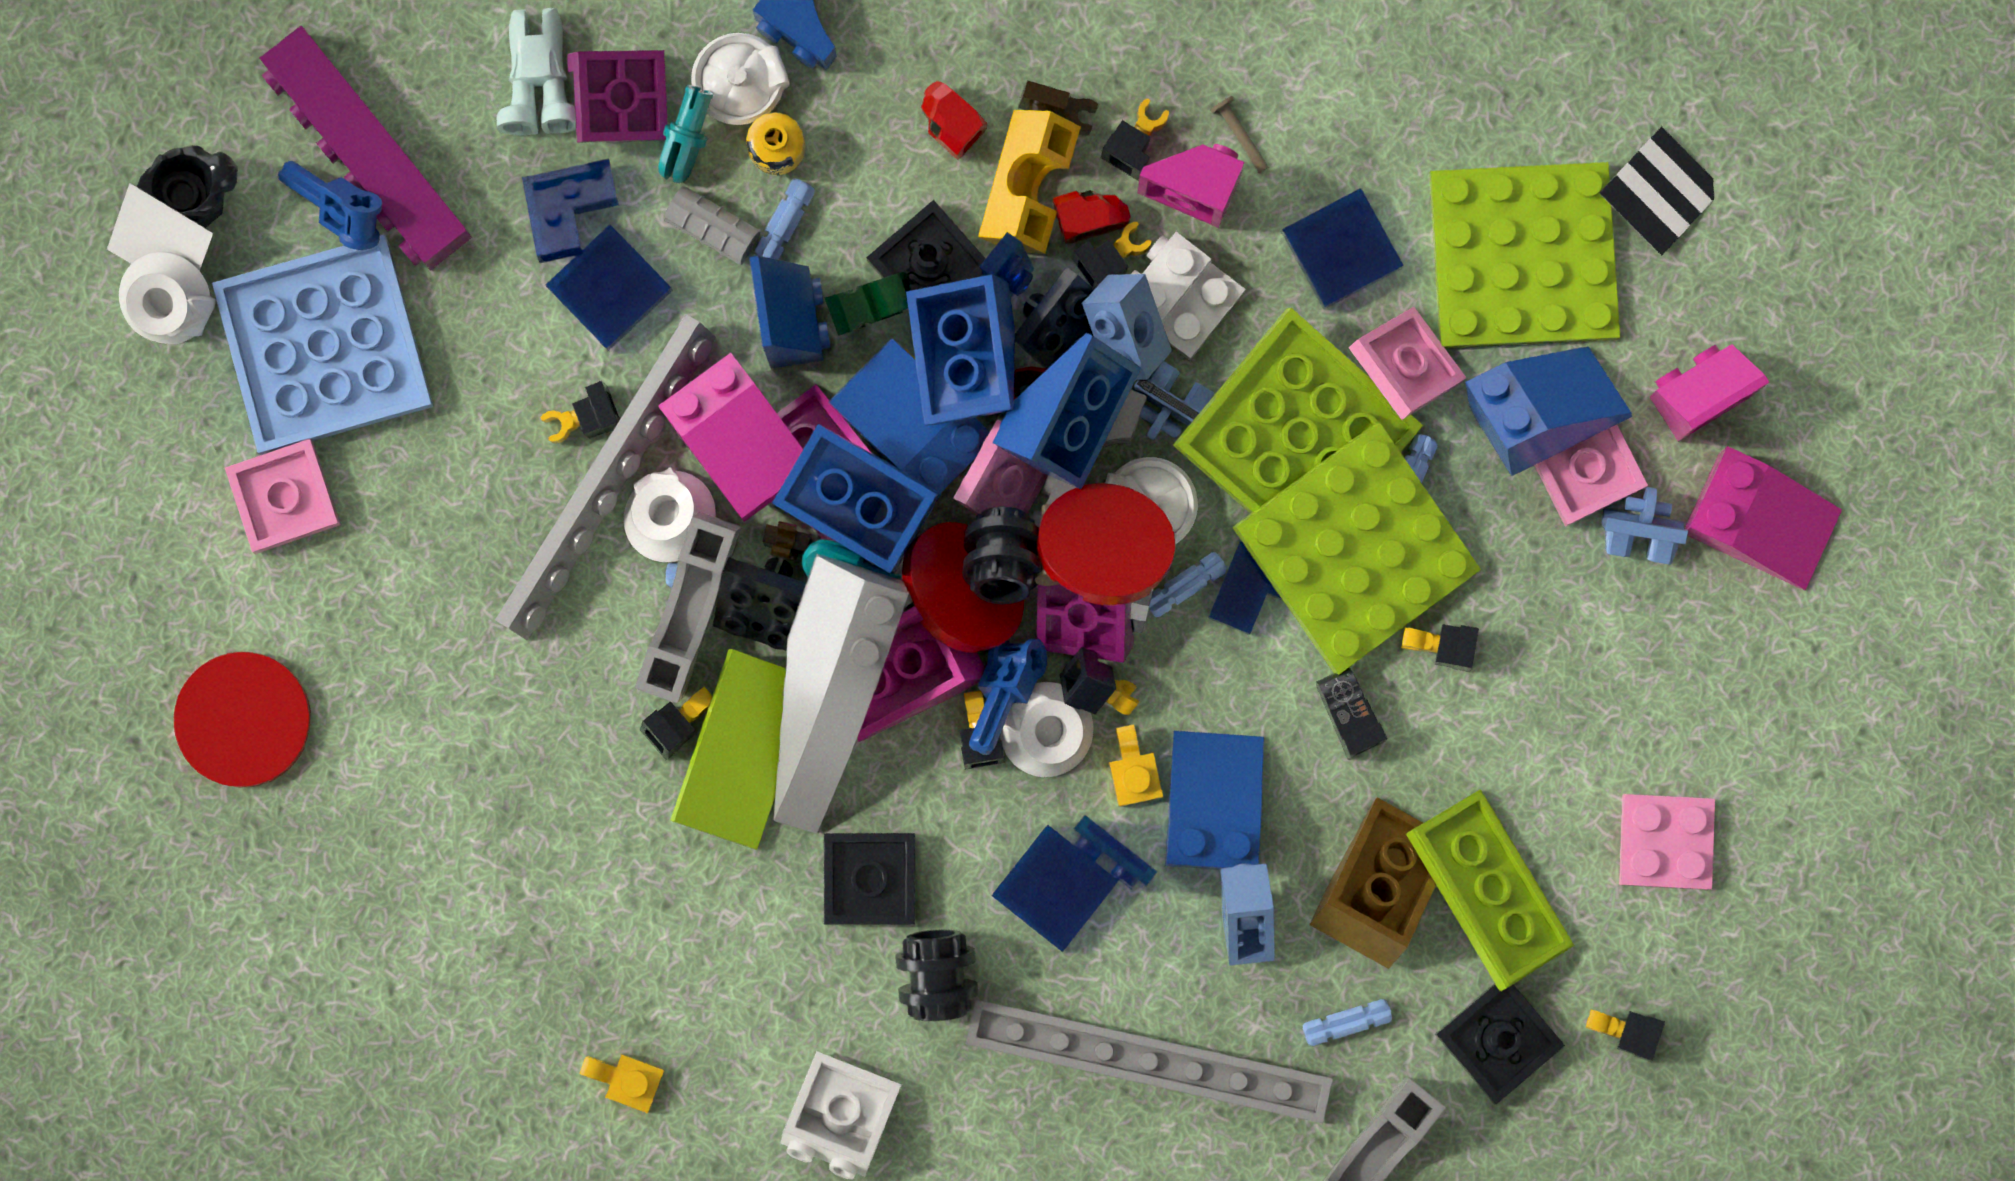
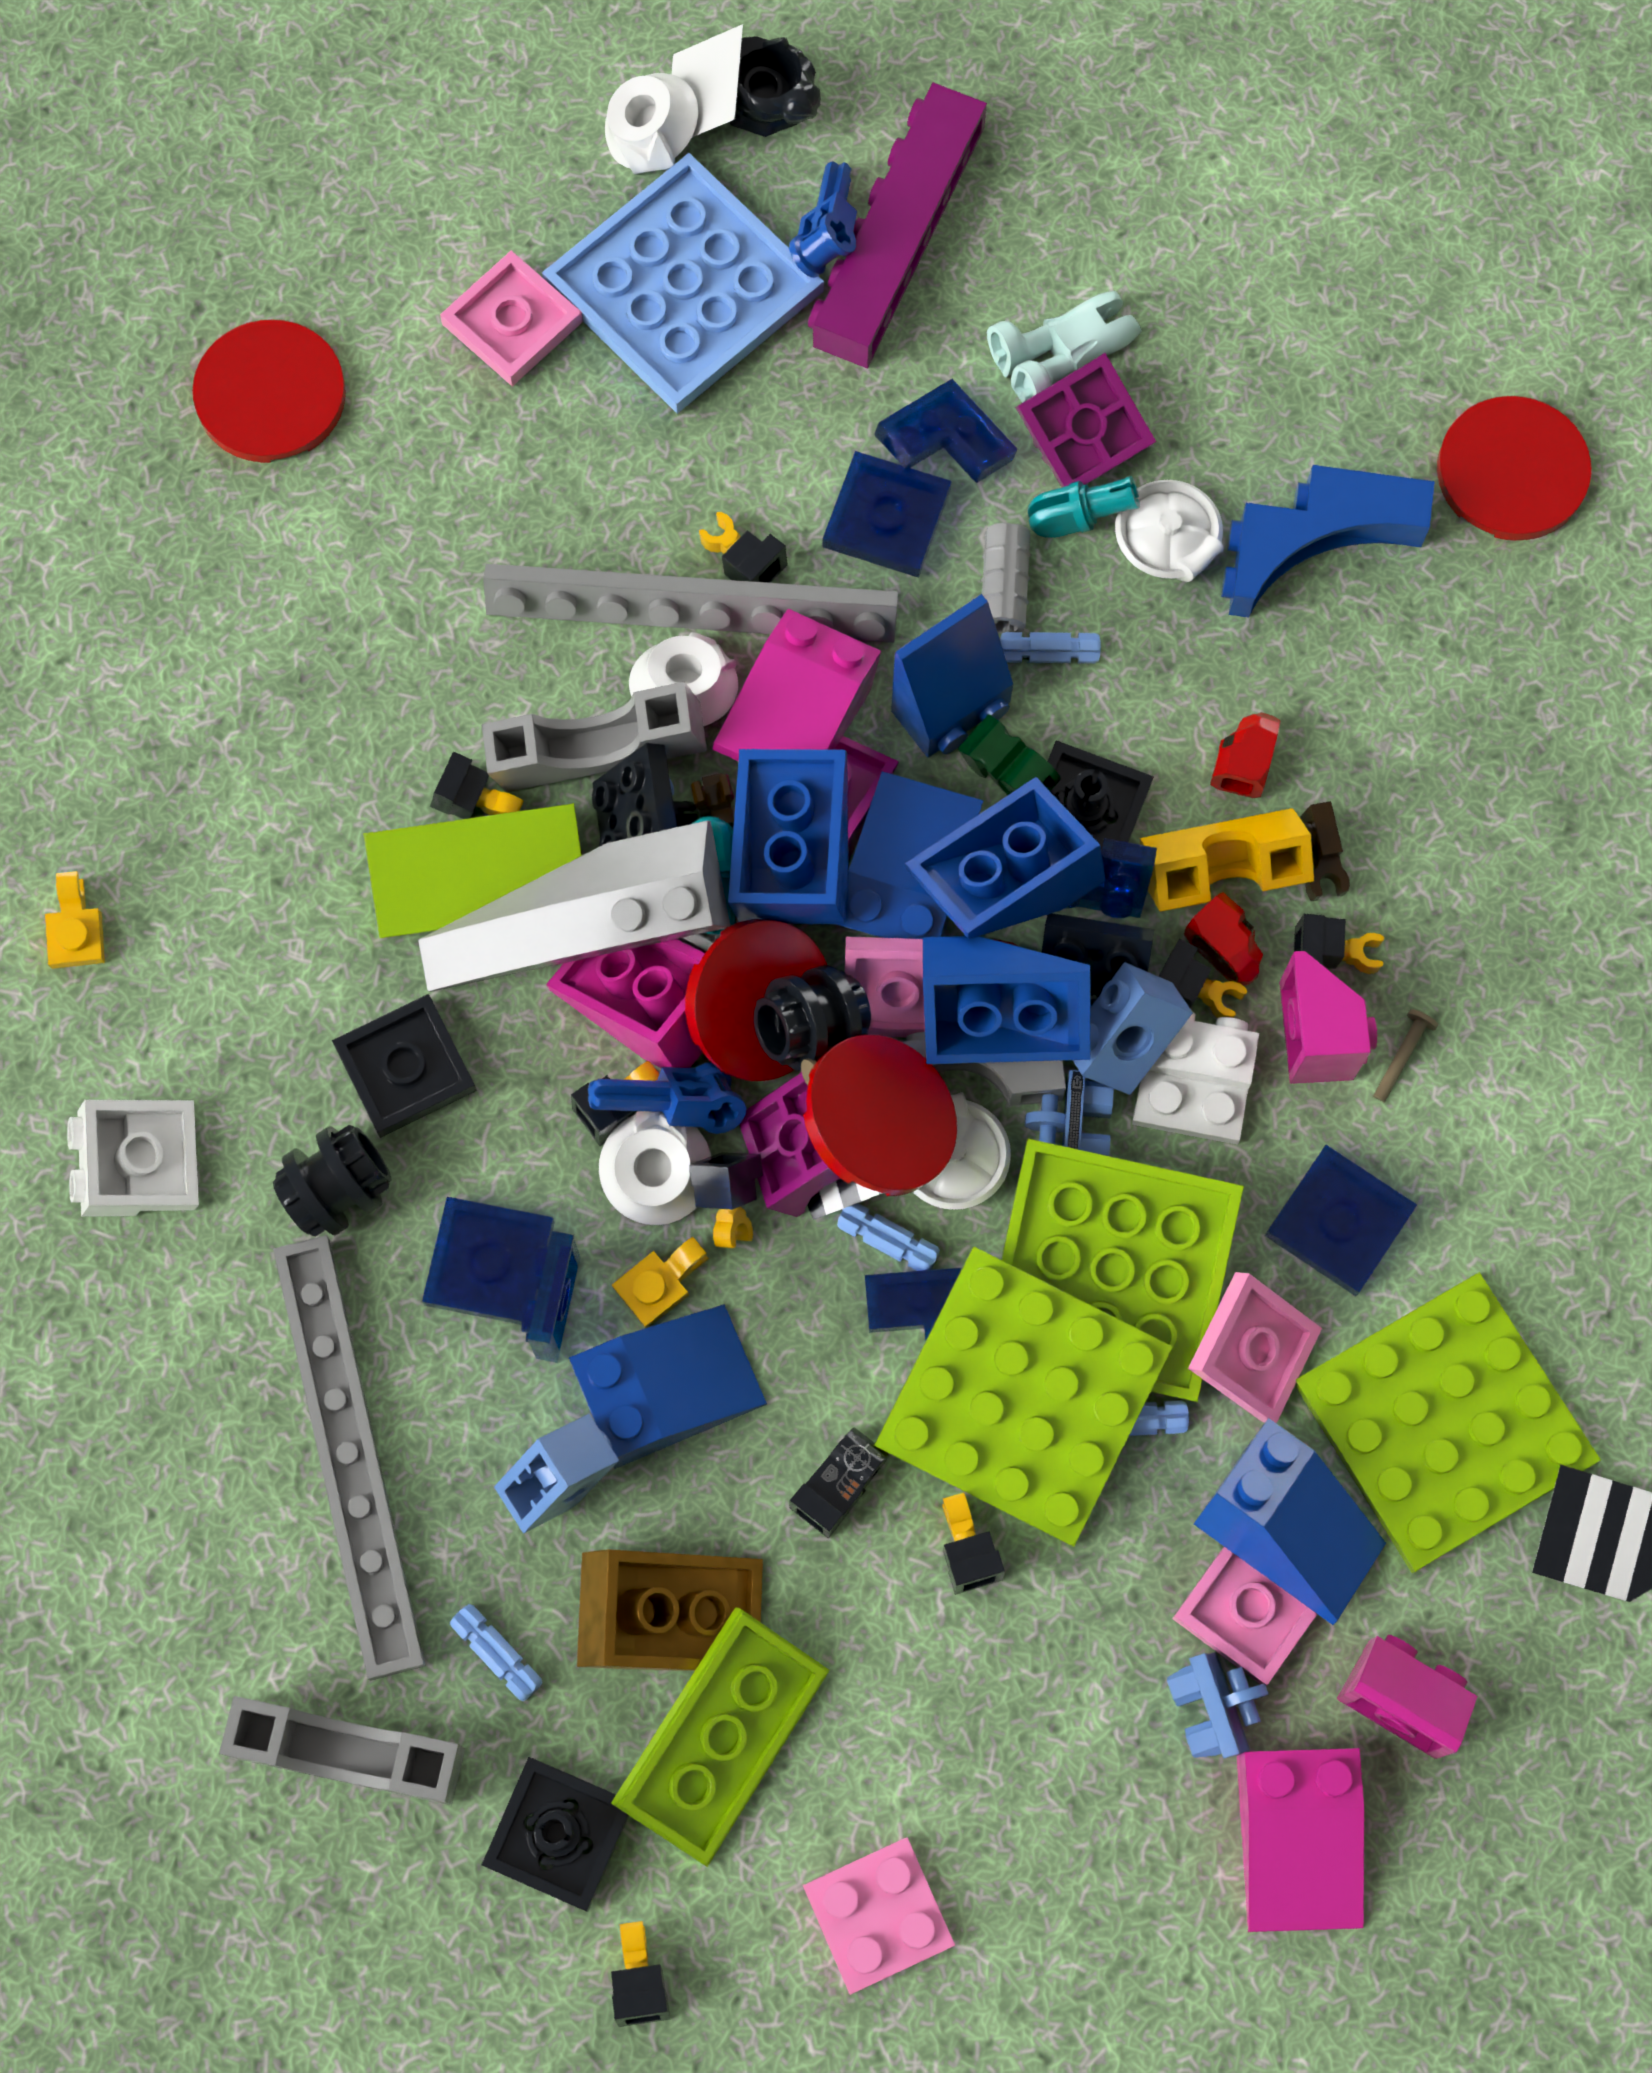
camera: 60 degrees right, 10 degrees down
yellow head [746,112,806,176] -> none

